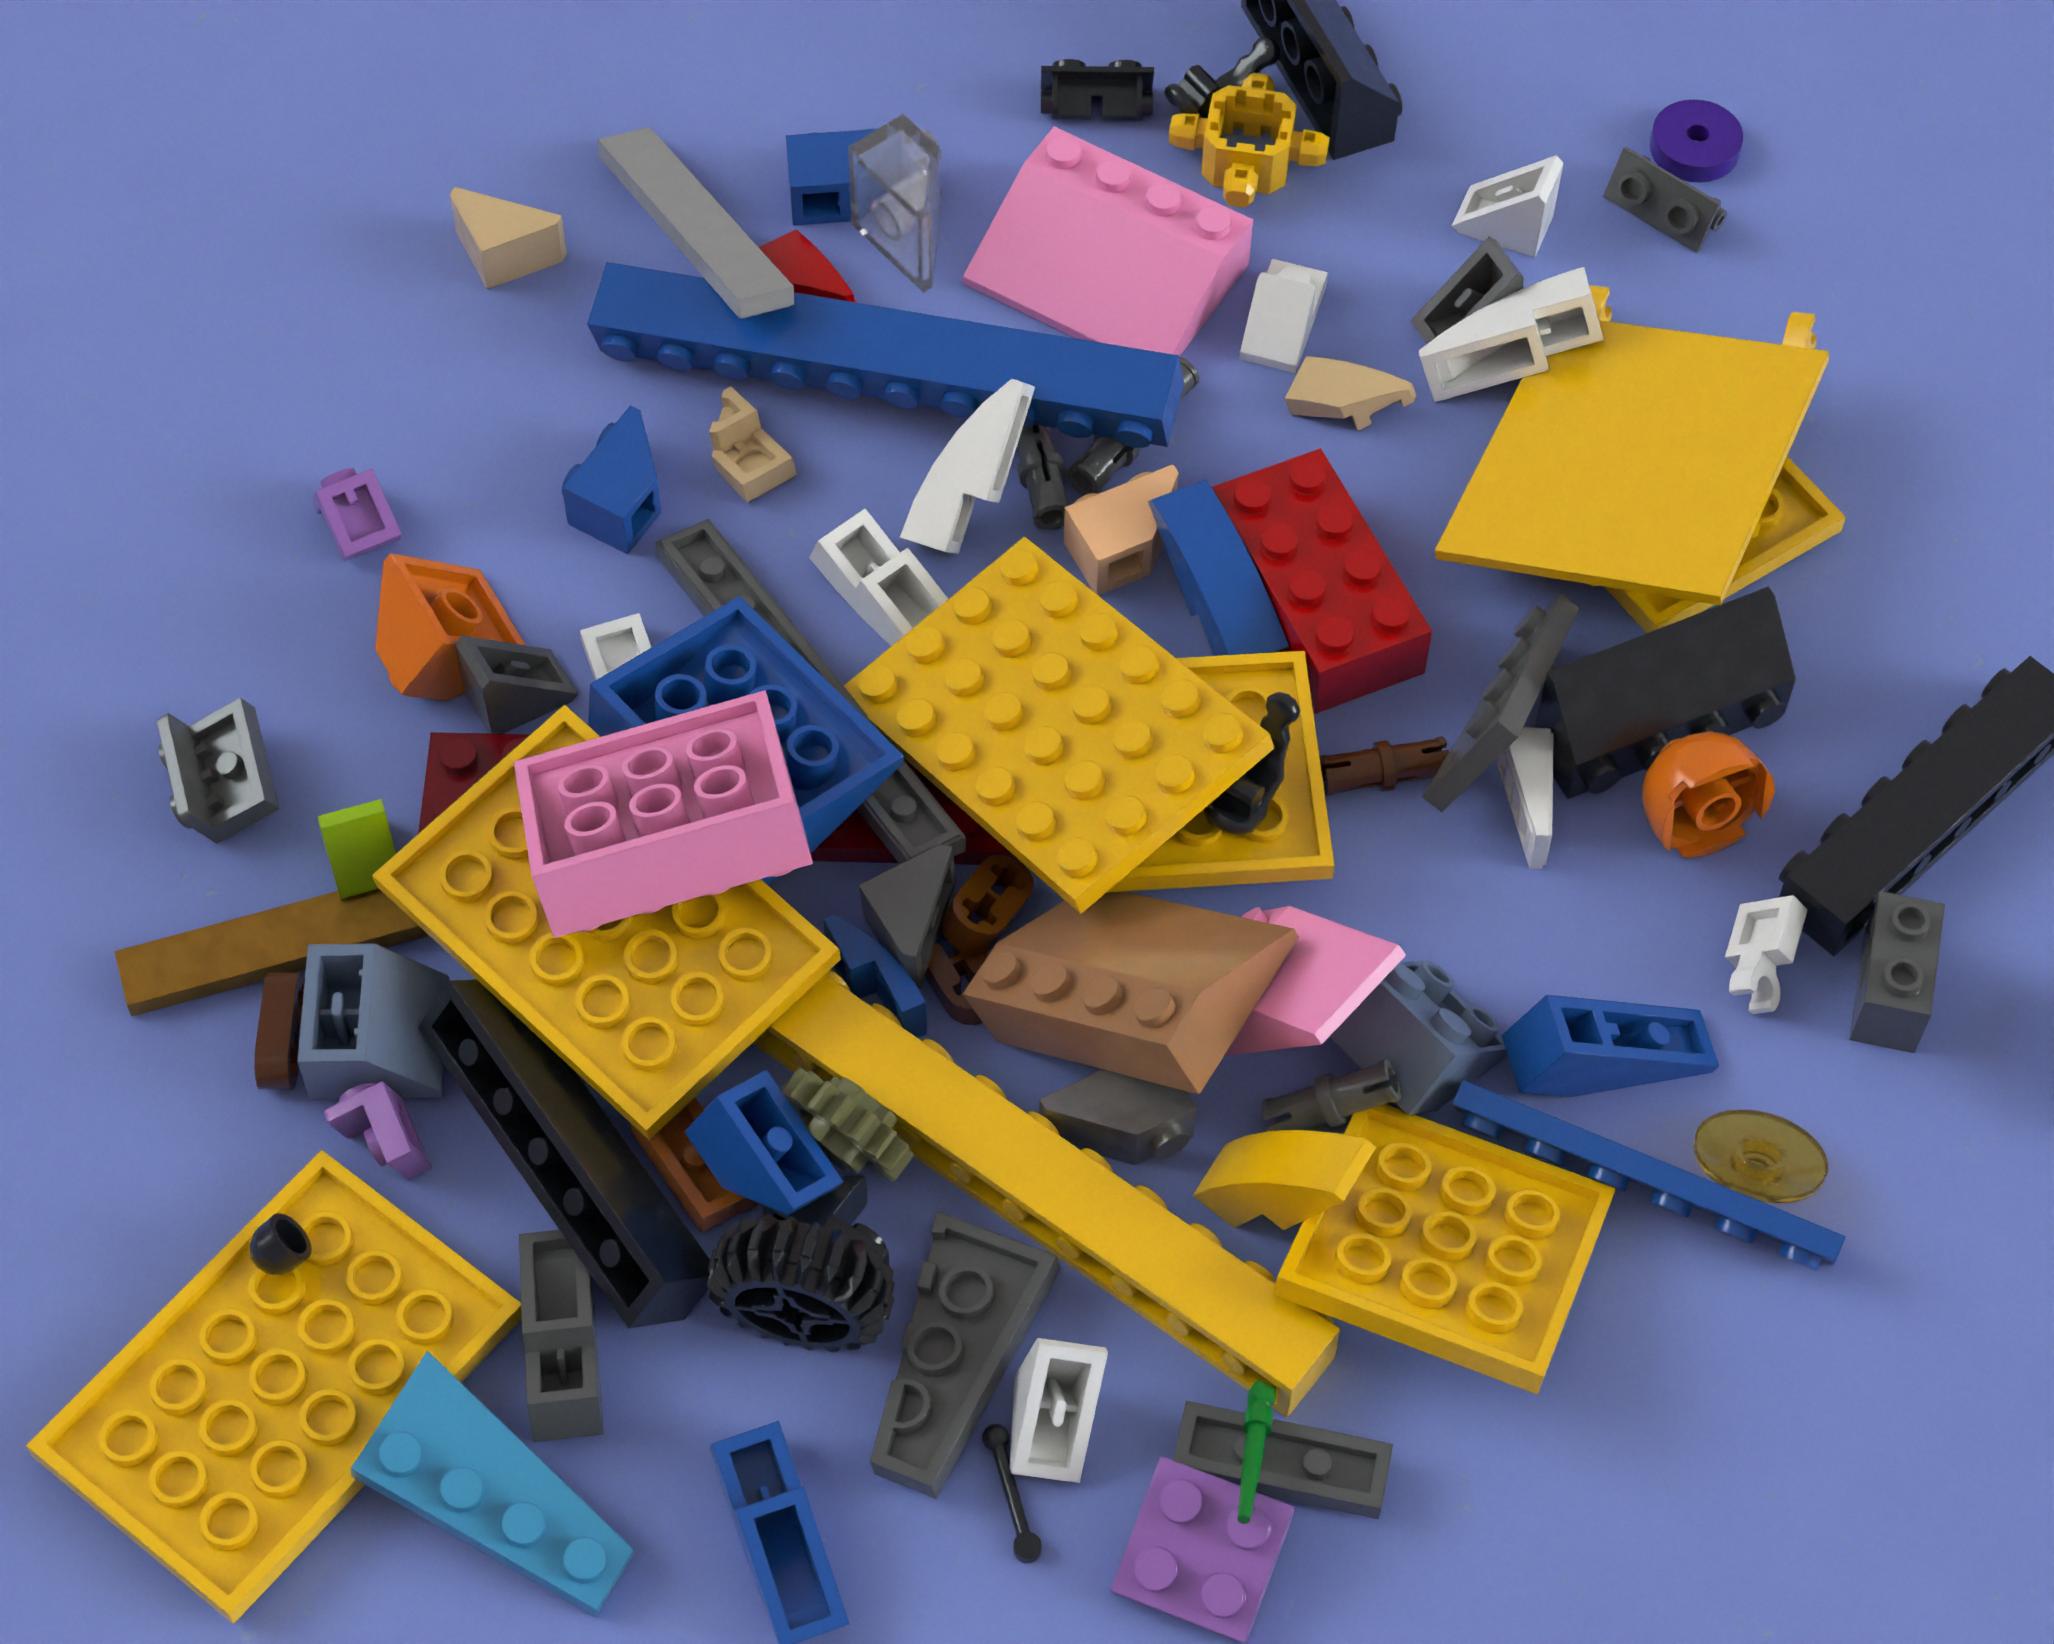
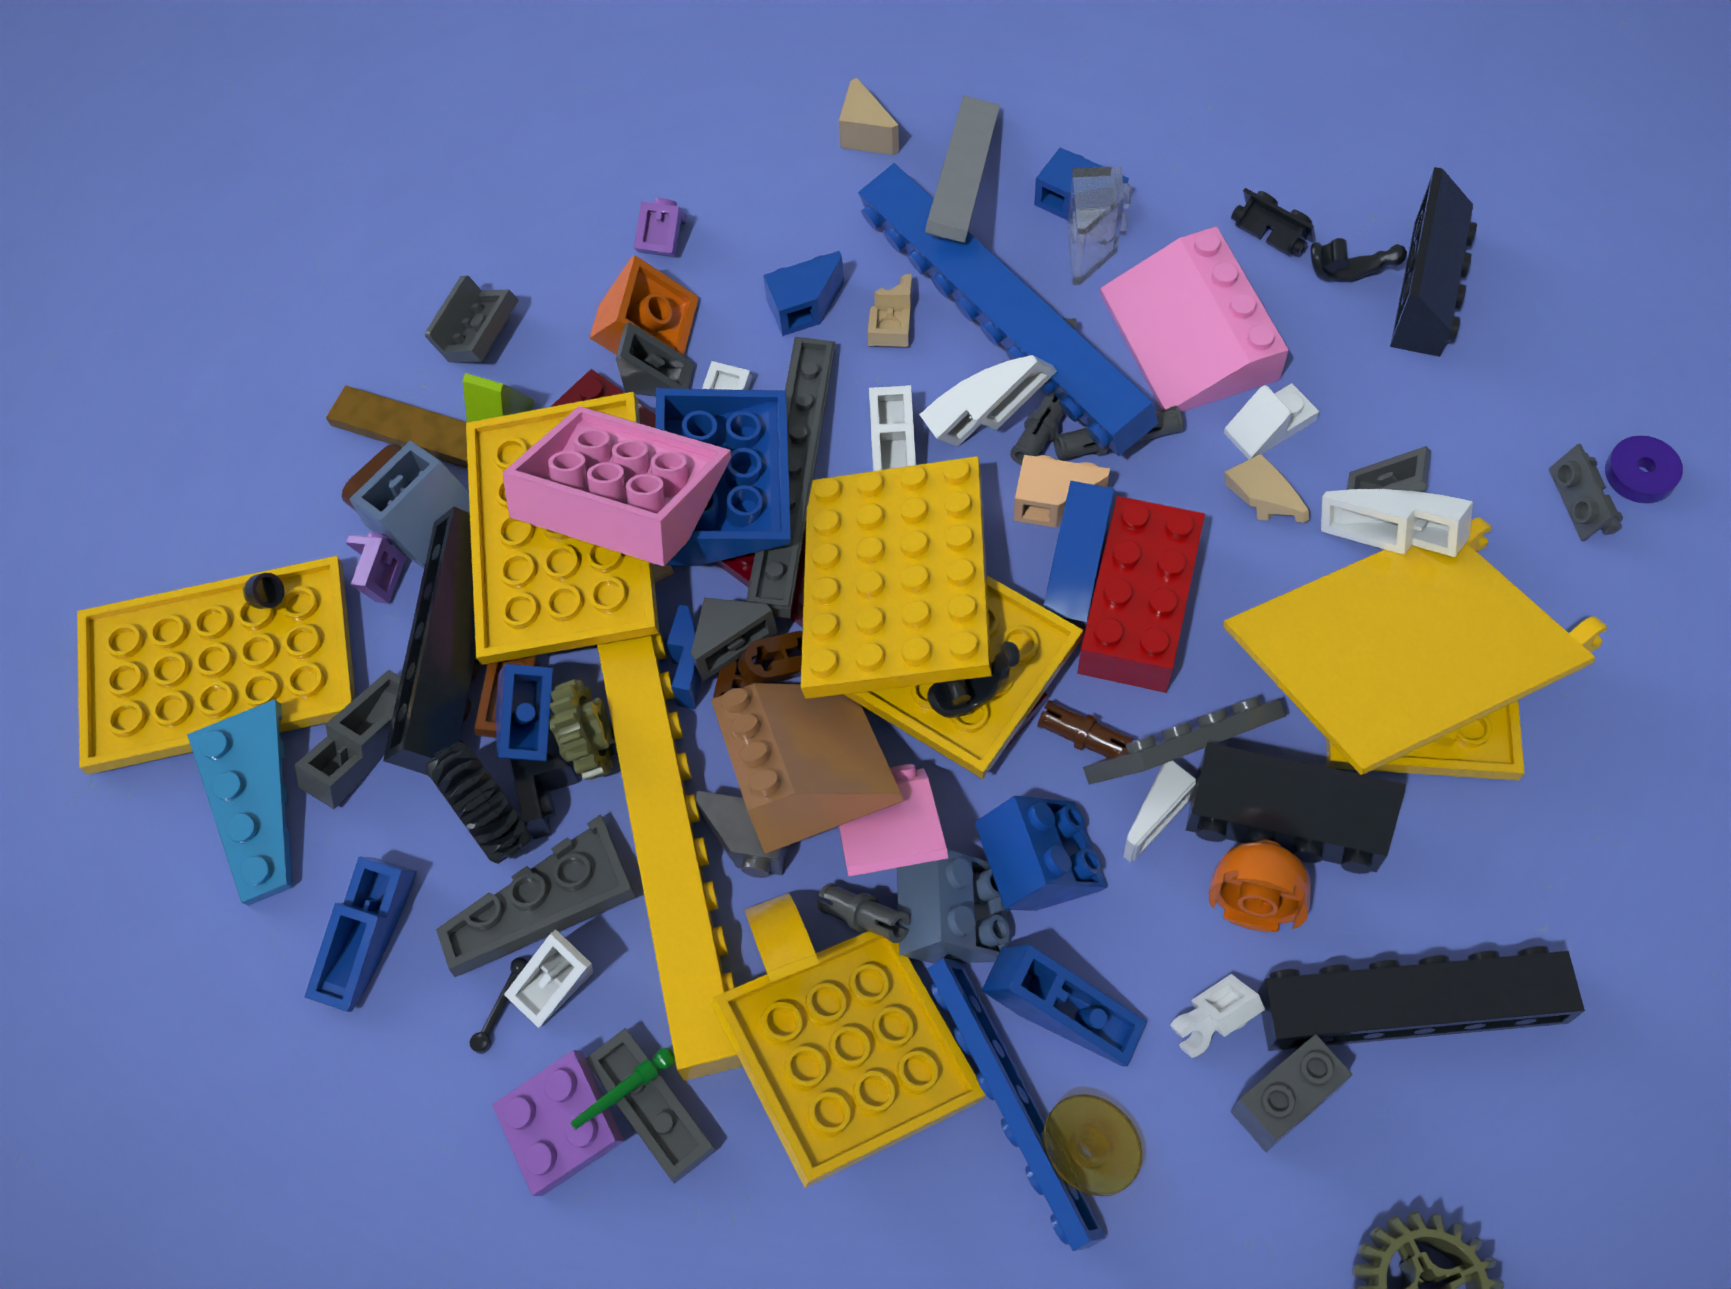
camera: 45 degrees right, 5 degrees up
red slope [759,229,856,303] -> none
yellow piece [1168,73,1330,208] -> none
white slope [1452,155,1563,257] -> none
none -> blue slope [974,796,1107,911]

